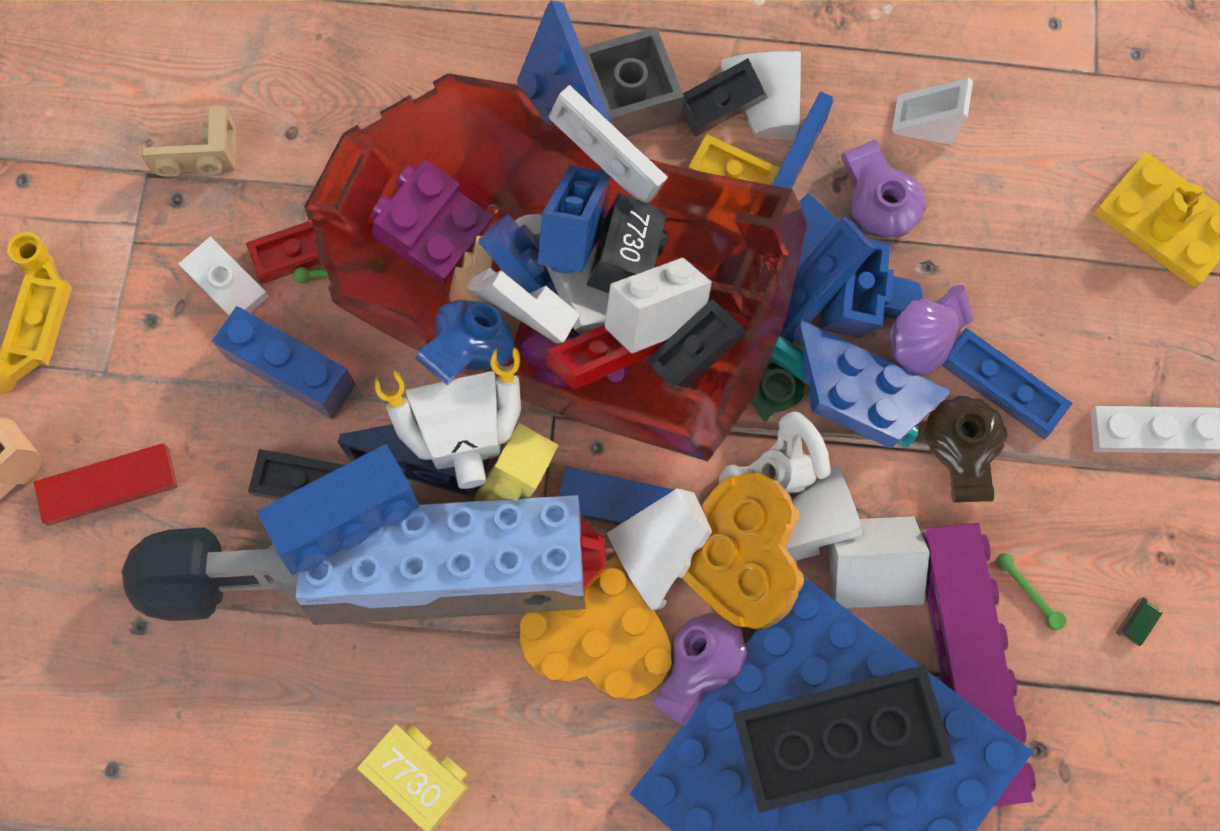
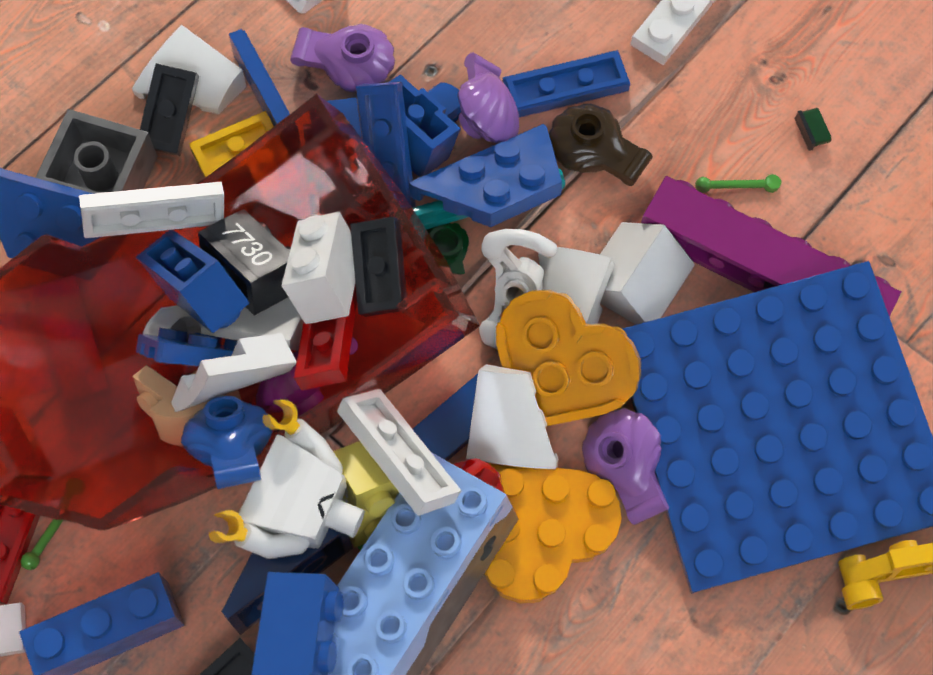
camera: 55 degrees left, 5 degrees down
magenta plate [371,159,493,285] -> none
black brick [733,665,955,813] -> none
none -> white plate [337,389,461,516]

